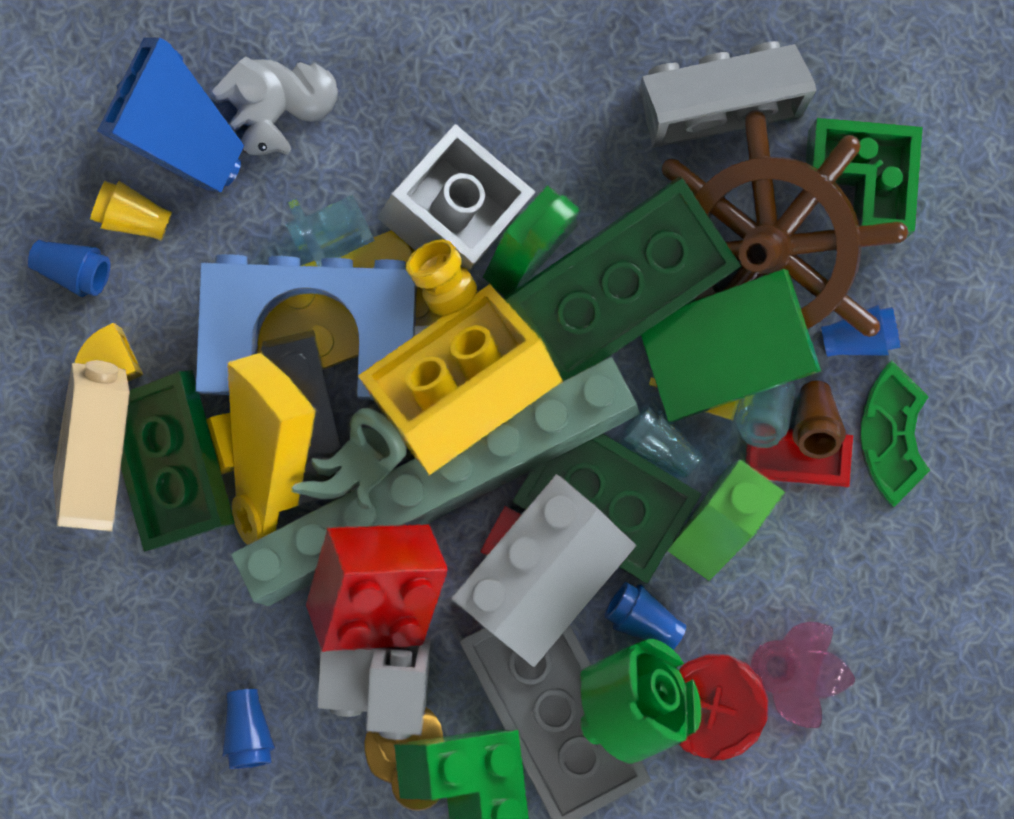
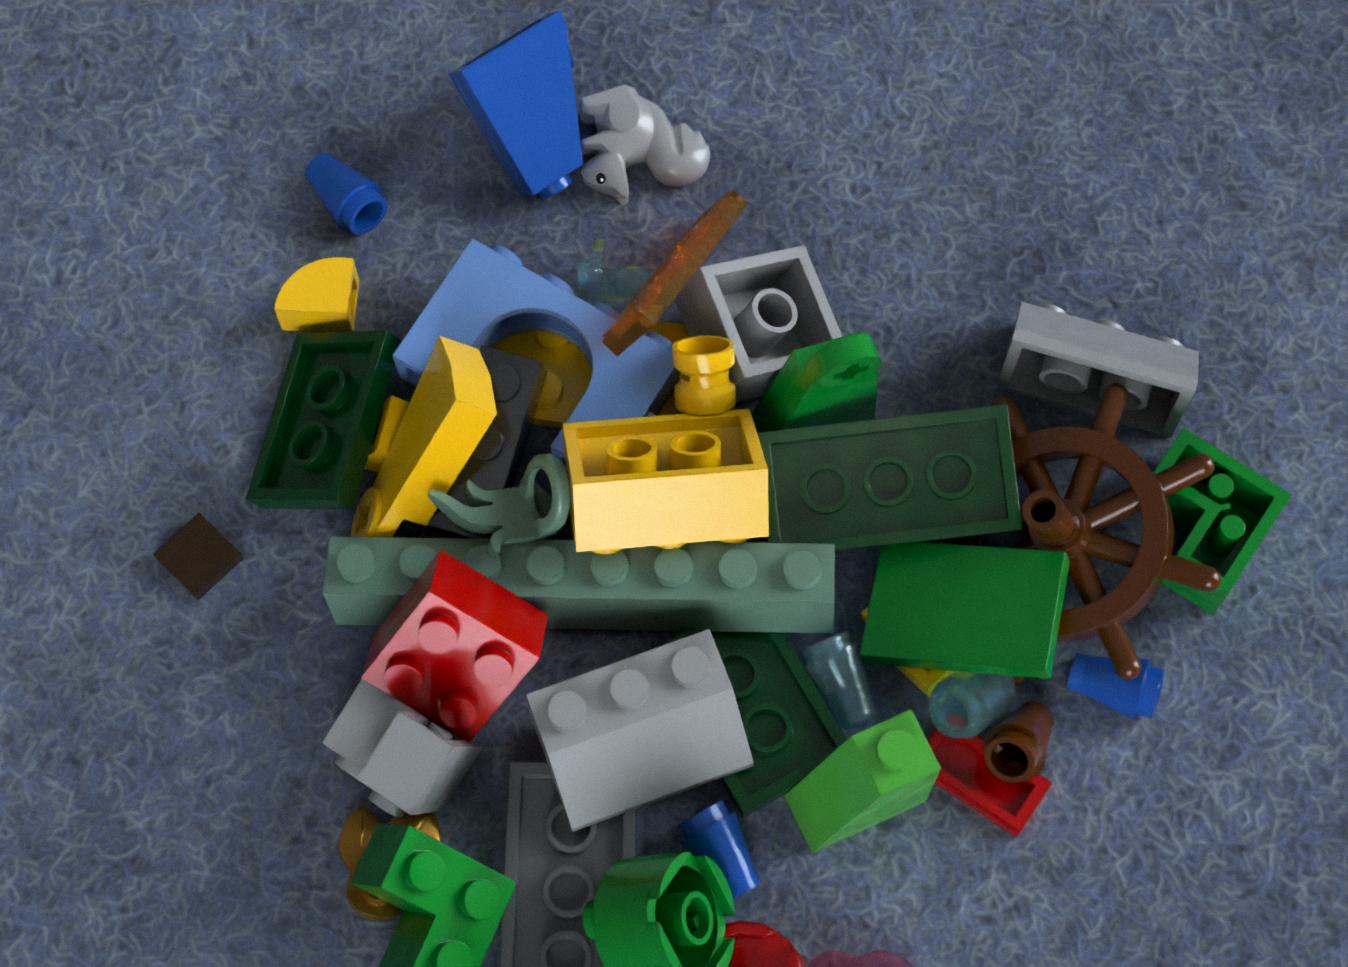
camera: 30 degrees right, 15 degrees down
tan slope [53,360,129,531] -> none
yellow cone [90,180,172,241] -> none
blue cone [222,689,275,769] -> none
green tile [860,360,930,508] -> none
none -> dark brown tile [153,513,244,601]
none -> clear orange tile [602,189,748,357]

